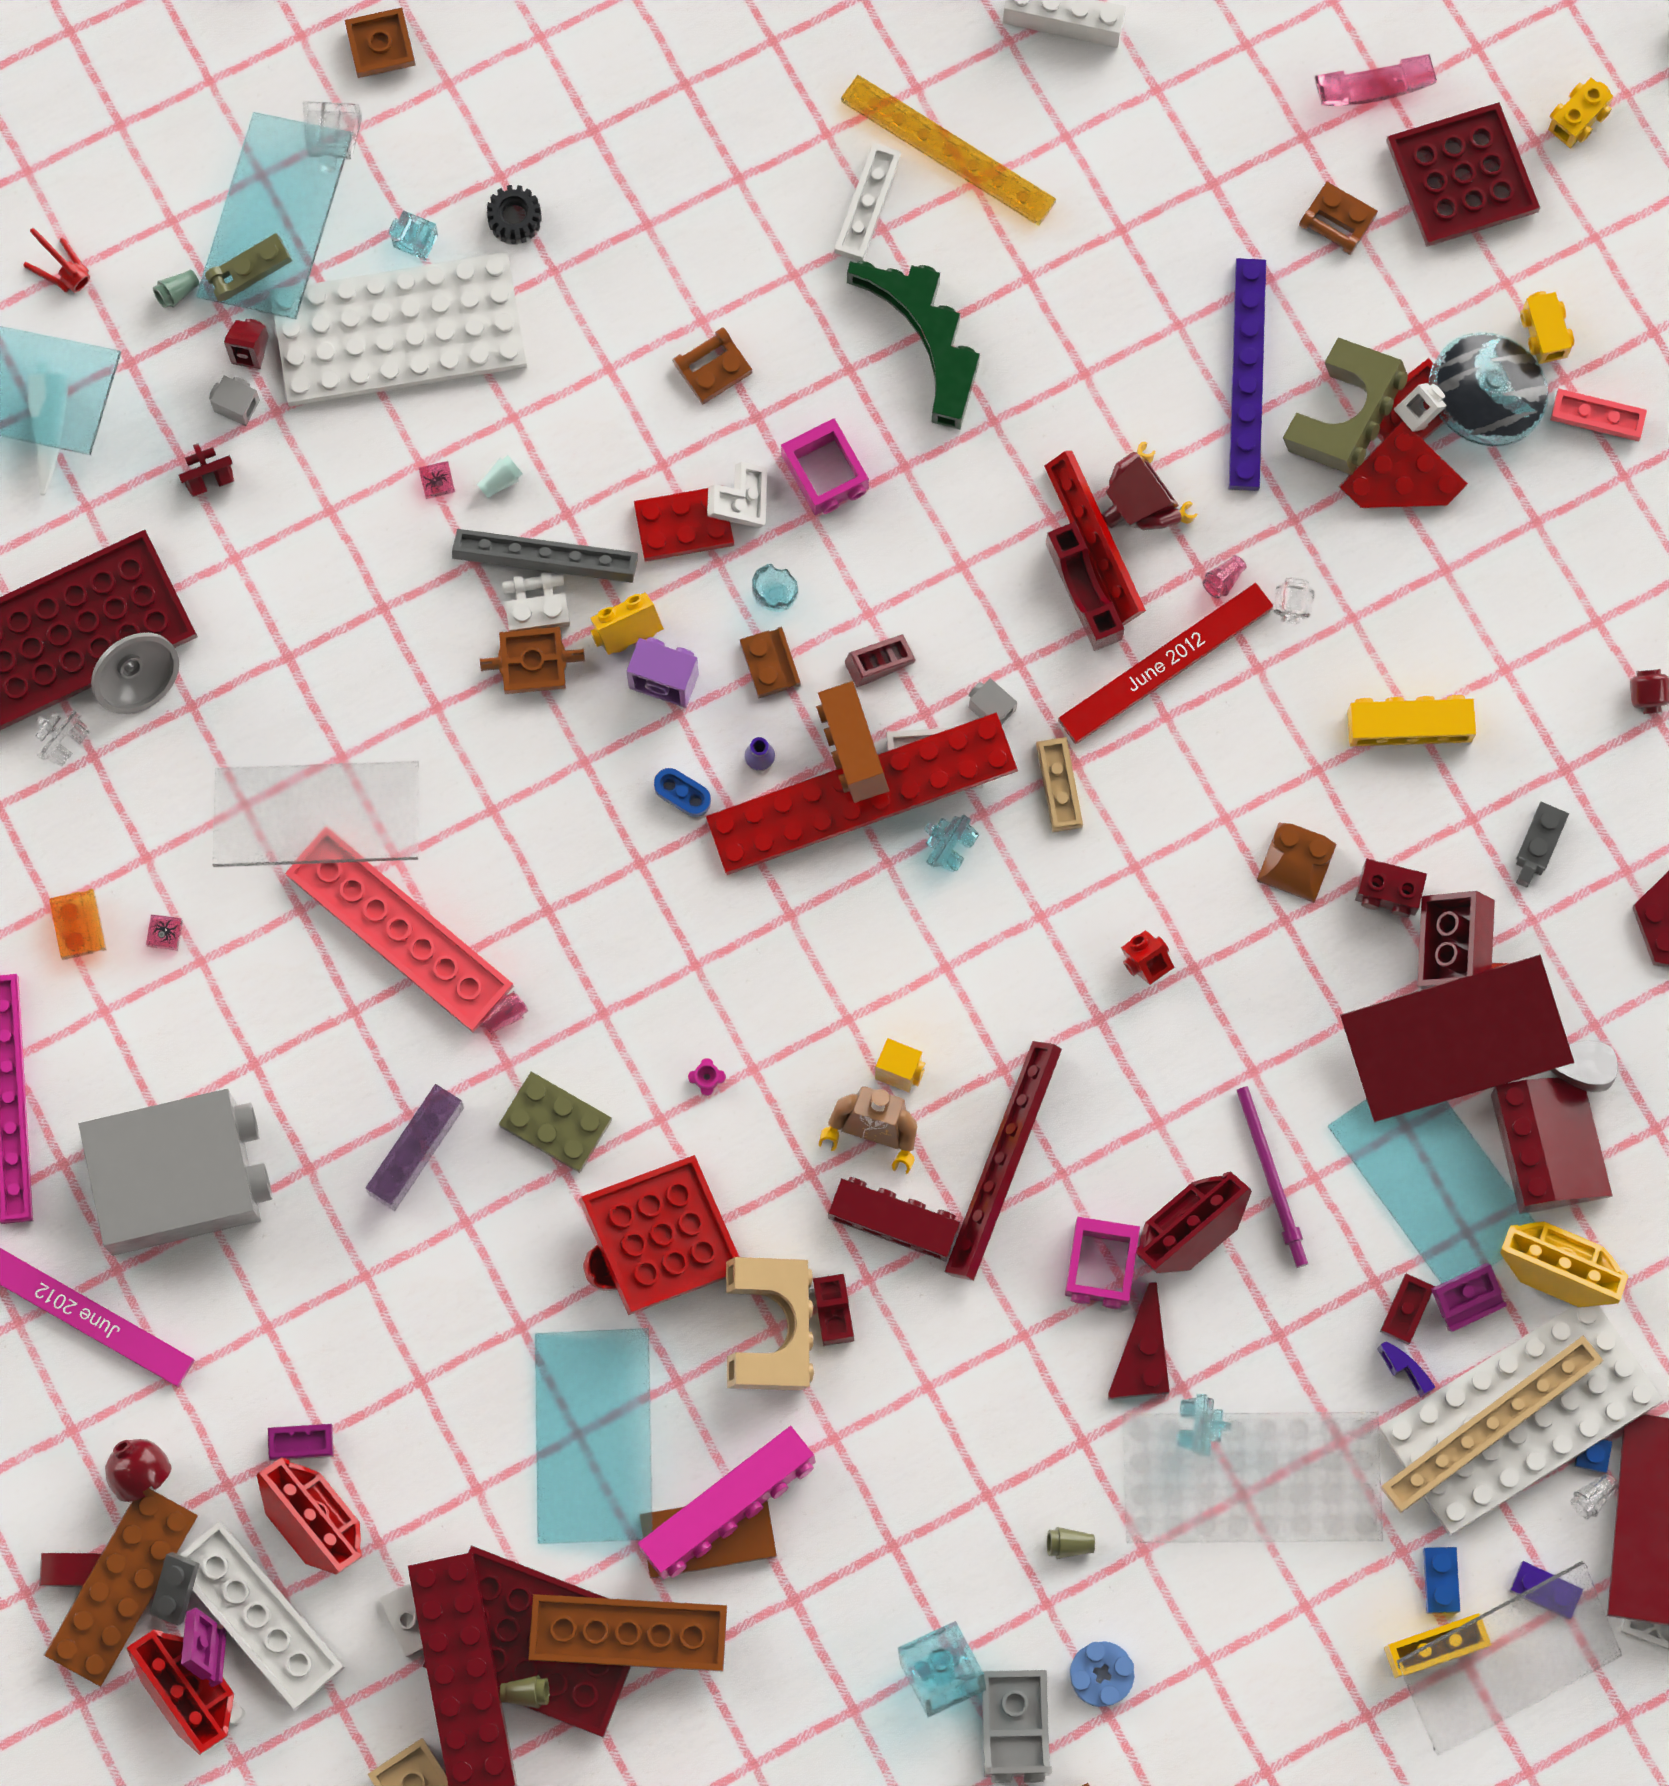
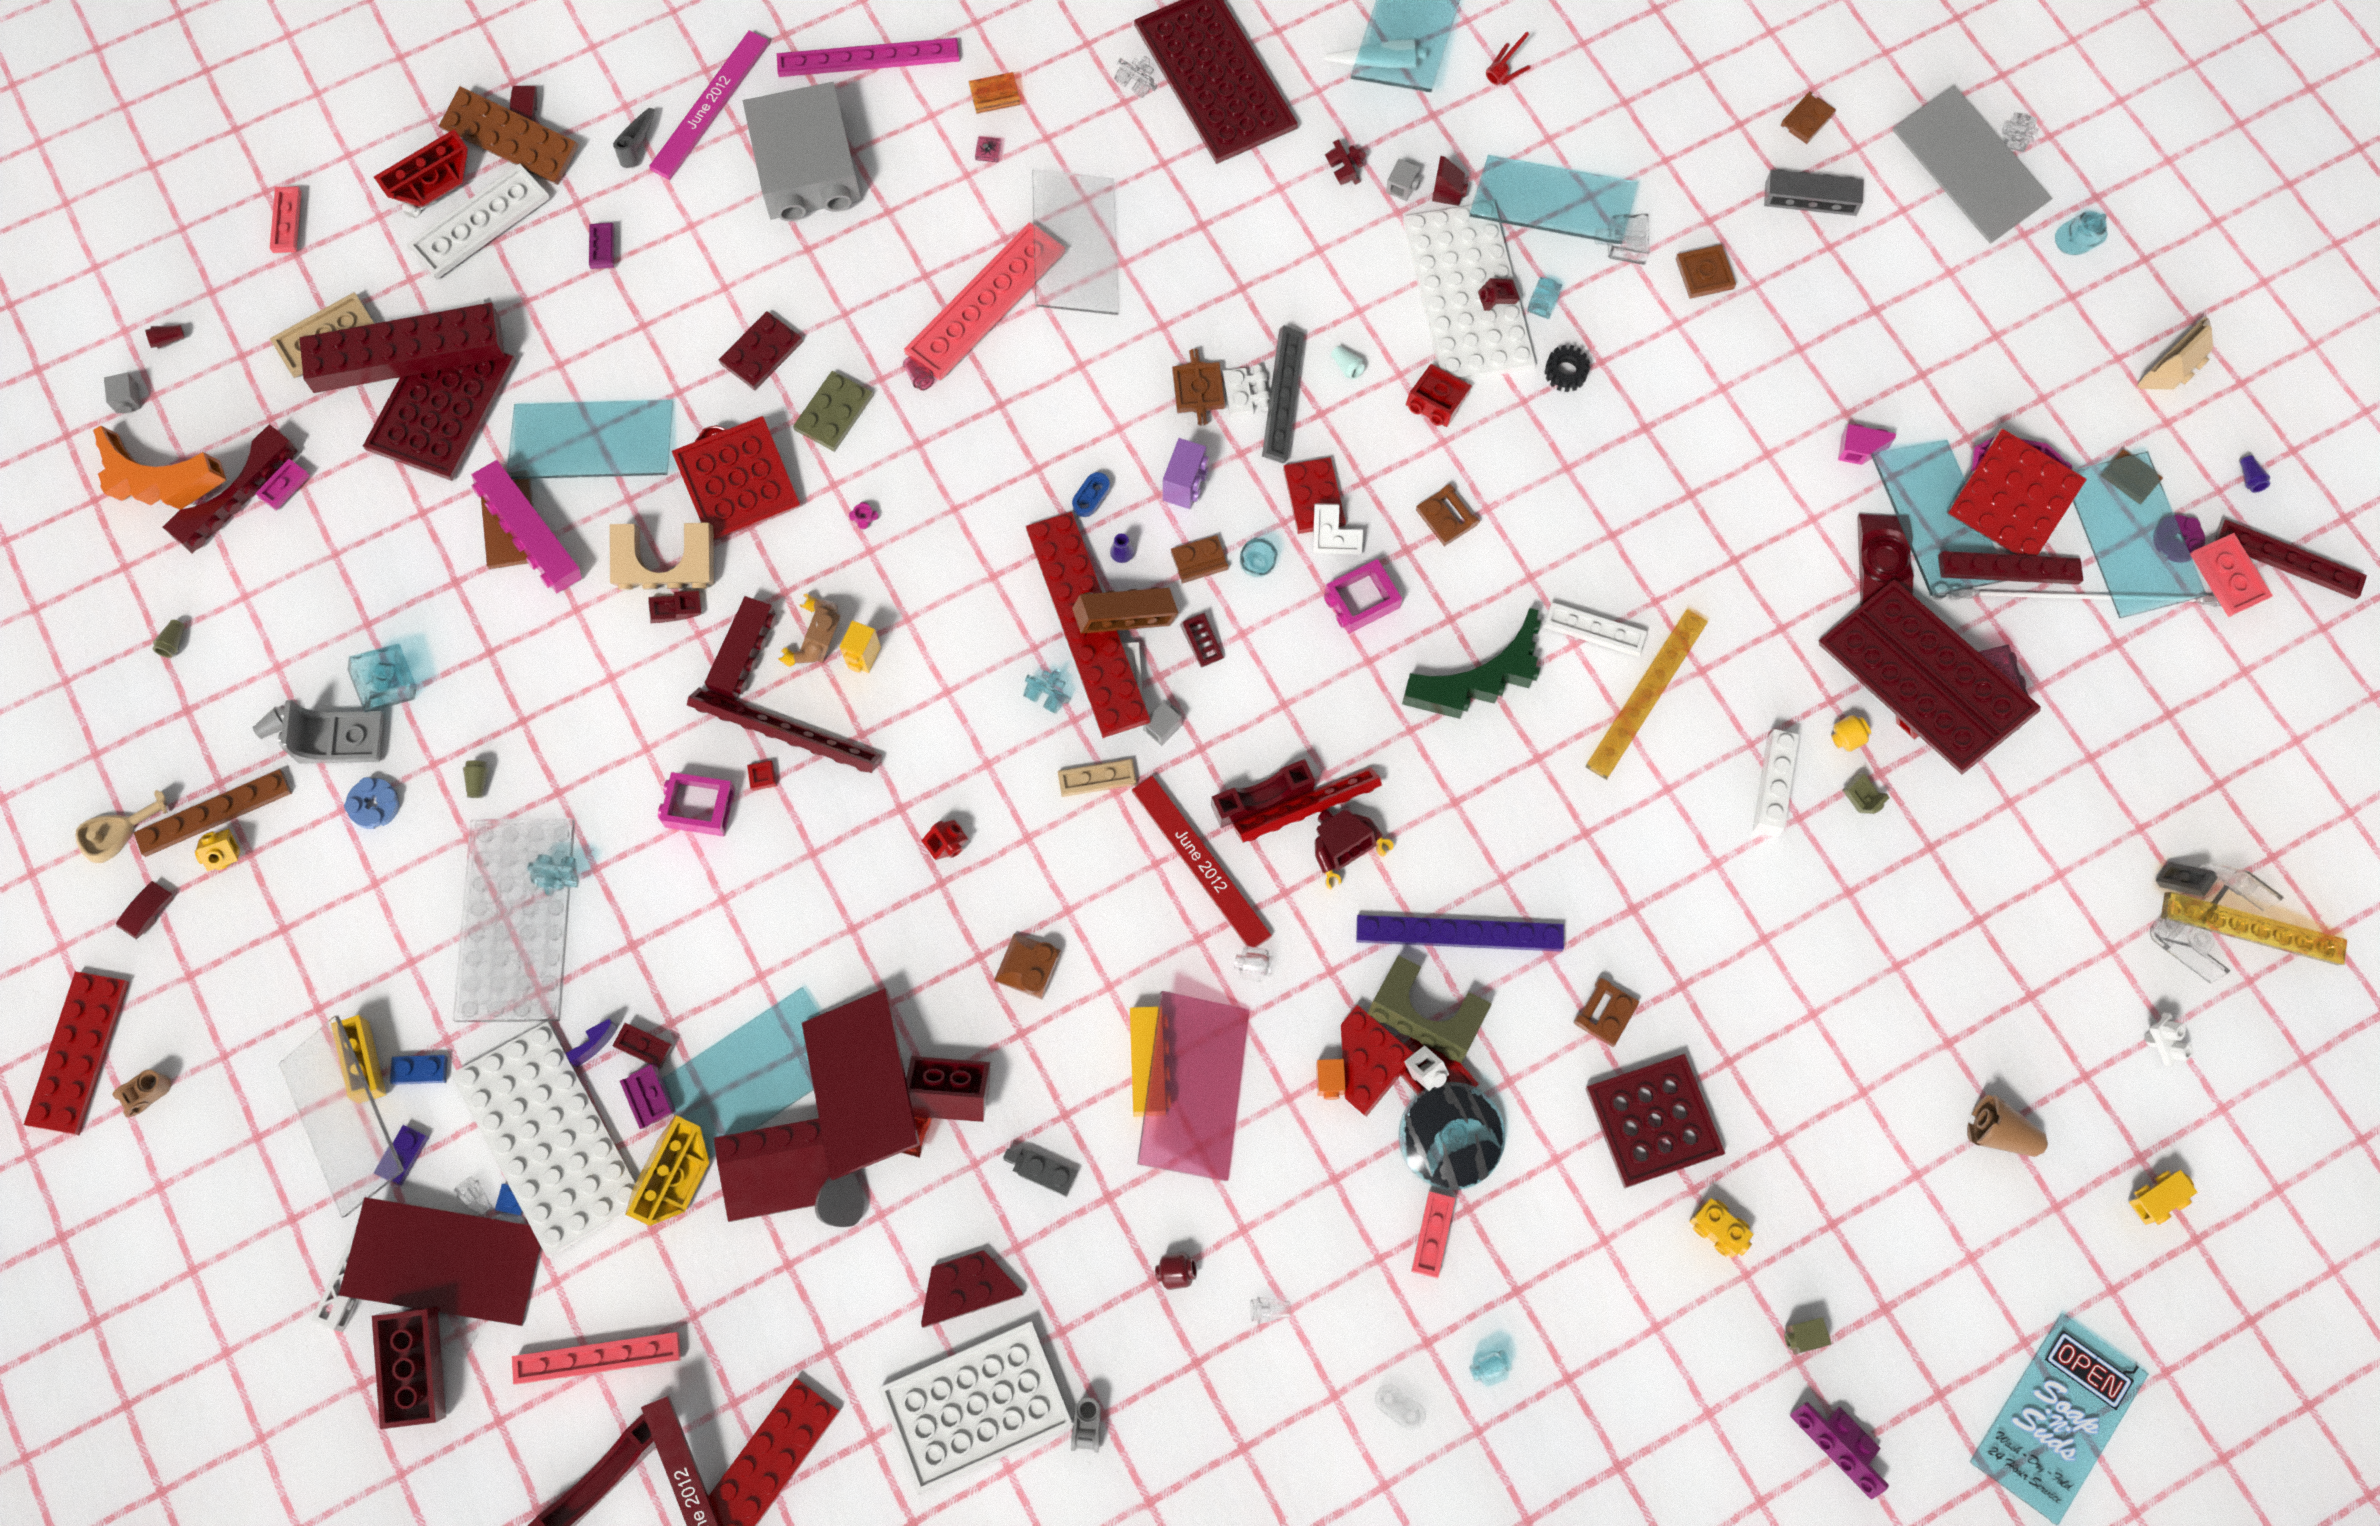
camera: 90 degrees right, 5 degrees down
light grey dish [91,633,179,714] -> none
dark red cylinder [105,1439,172,1502] -> none
dark grey plate [150,1552,200,1626] -> none
sand green cone [153,269,200,308] -> none
magenta plate [181,1607,227,1687] -> none
olive plate [205,233,293,301] -> none
red wedge [256,1457,362,1575] -> none
clear purple brick [365,1083,465,1211] -> none
clear pink tile [419,461,455,499] -> none
olive cone [500,1675,550,1708] -> none
dark orange plate [529,1594,727,1672] -> none
yellow brick [590,592,664,655] -> none
dark red wing [1108,1282,1170,1400] -> none
dark red wedge [1136,1171,1252,1273] -> none
clear pink cone [1202,555,1247,599] -> none
magenta bar [1236,1086,1308,1268] -> none
clear pink slope [1314,54,1437,106] -> none
dark red brick [1355,858,1427,917] -> none
tan plate [1381,1335,1604,1514] -> none
yellow brick [1520,291,1574,364] -> none
none -> dark grey piece [613,108,655,168]
none -> dark red plate [718,311,803,391]
none -> red tile [747,760,777,791]
none -> clear pink piece [1137,991,1249,1181]
none -> orange brick [1316,1059,1345,1100]
none -> red plate [1405,364,1472,427]
none -> dark red bracket [1478,278,1520,311]

